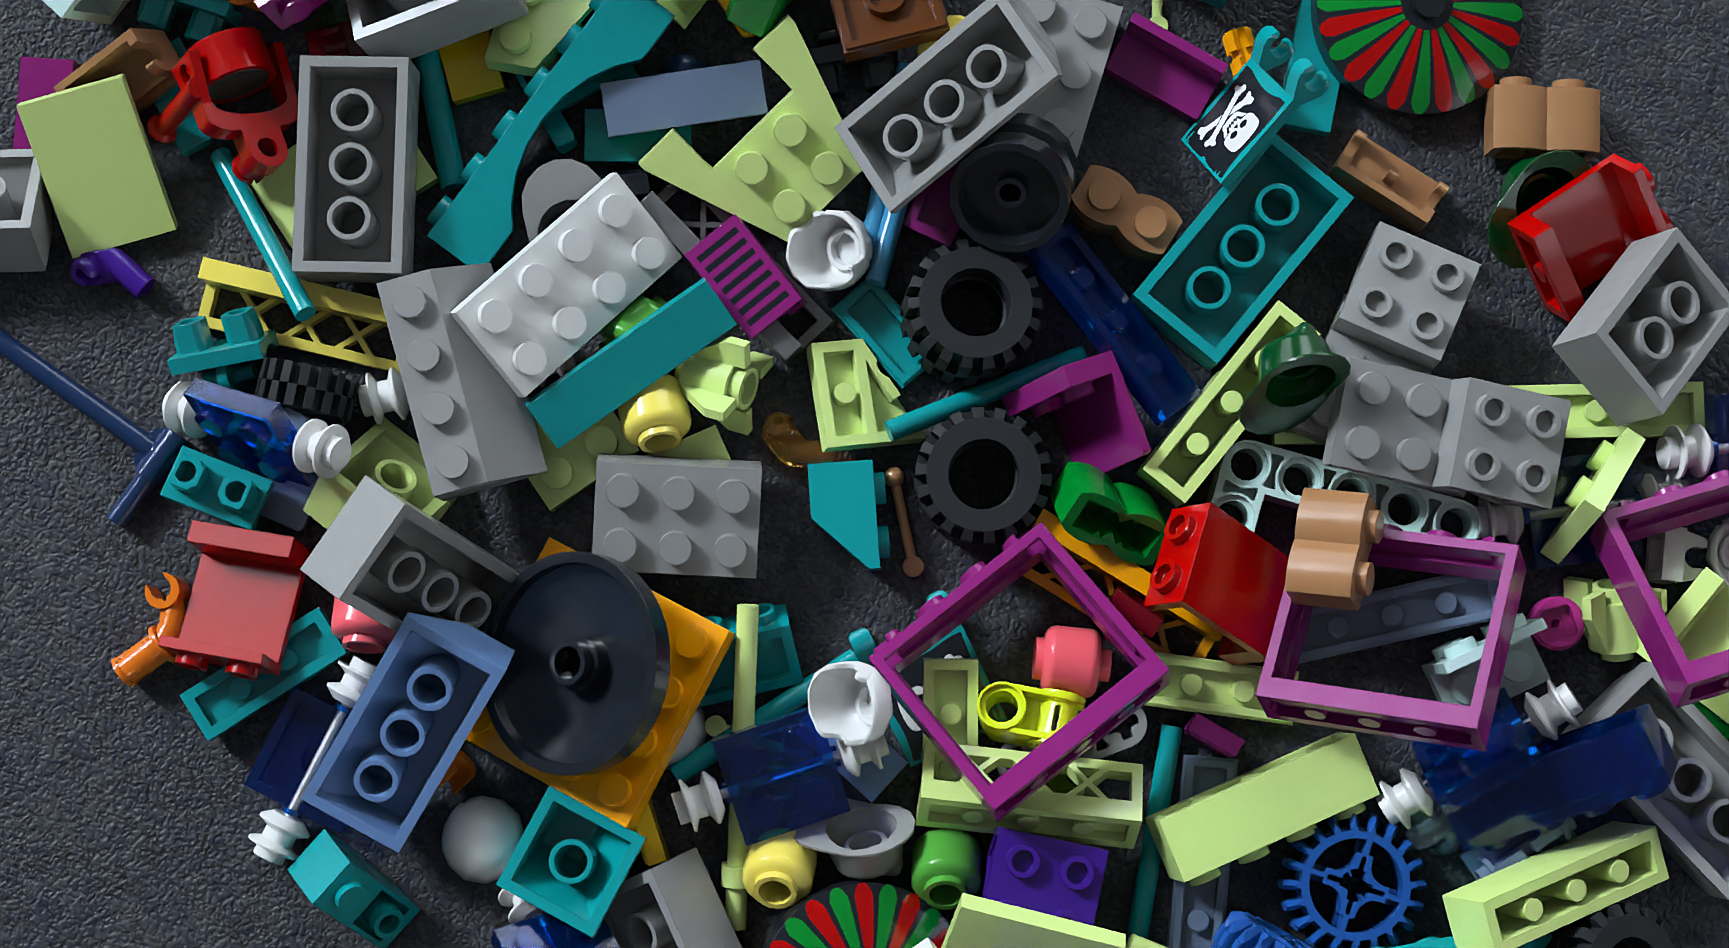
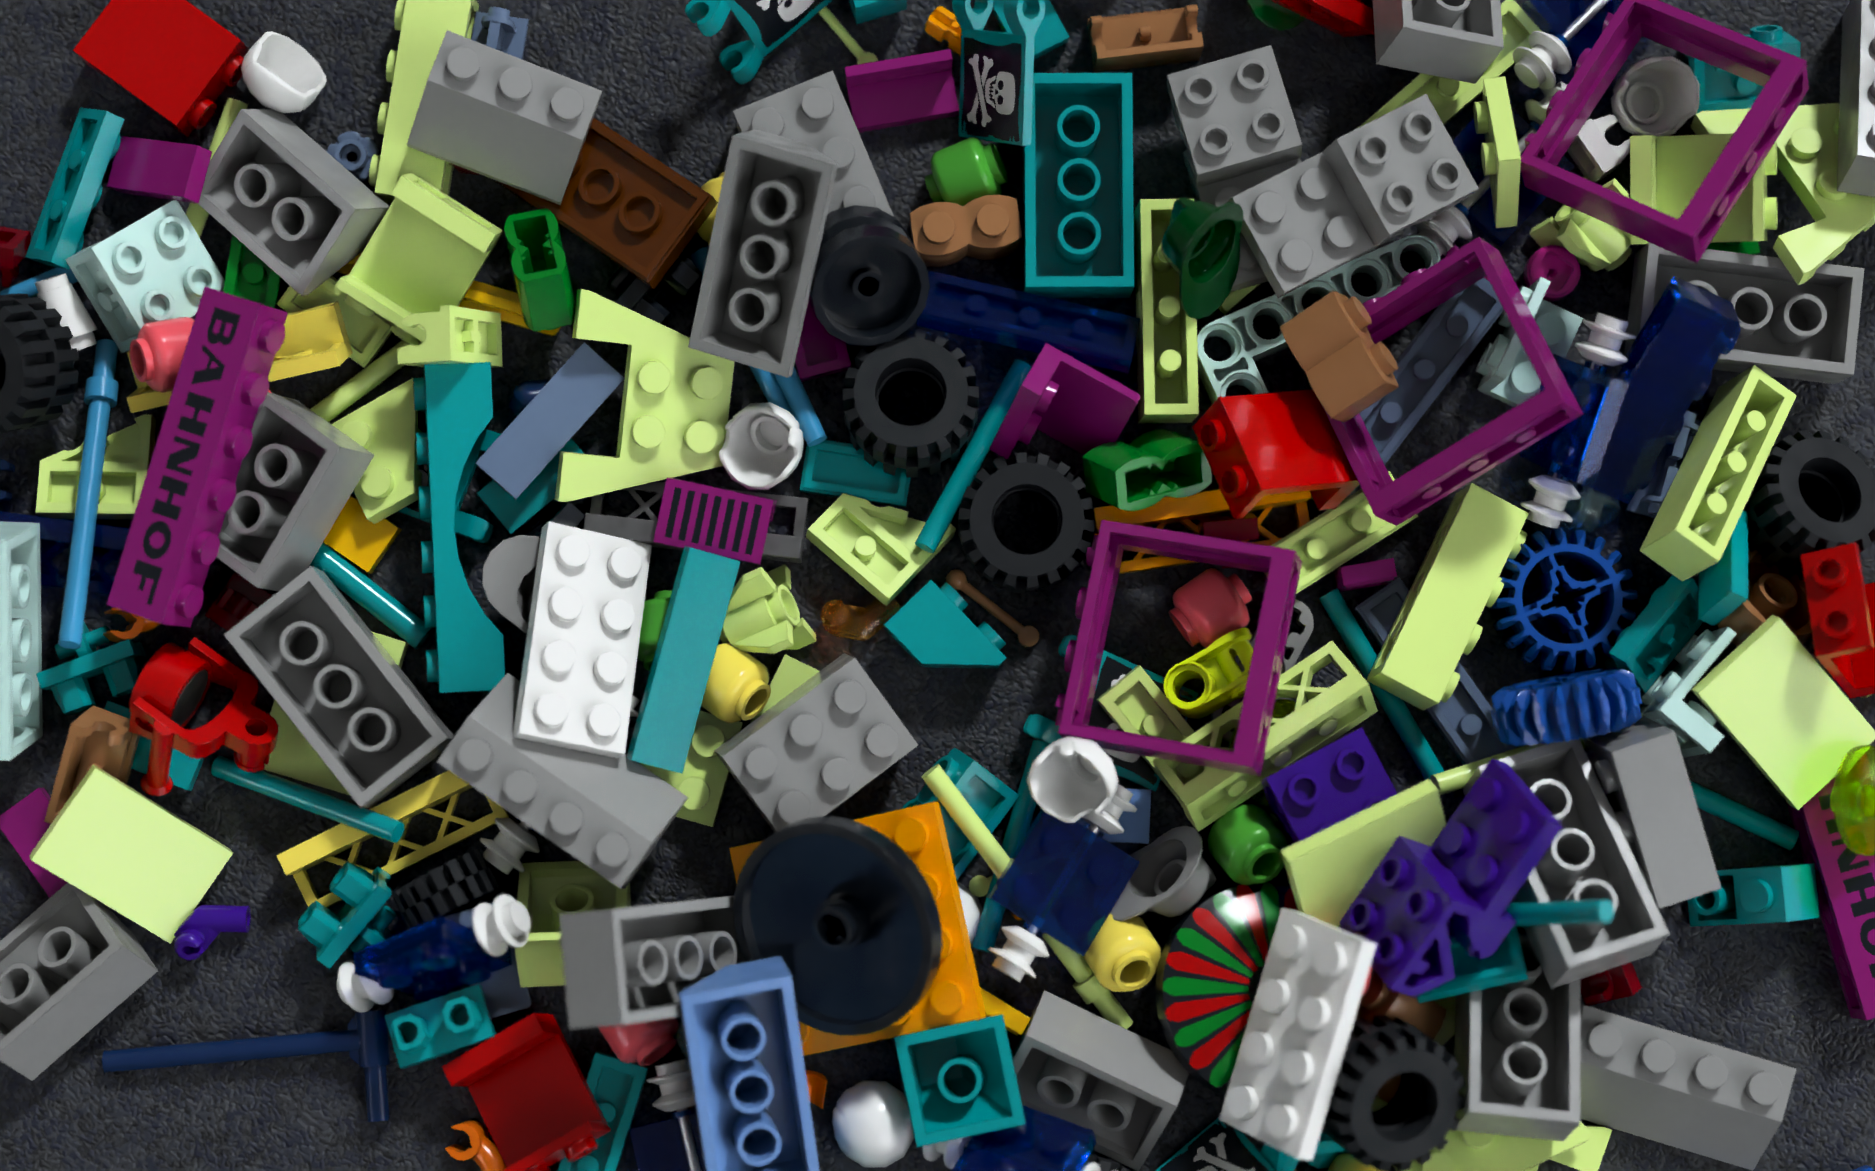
camera: 45 degrees left, 0 degrees up
none -> bright green head [925,137,1008,206]

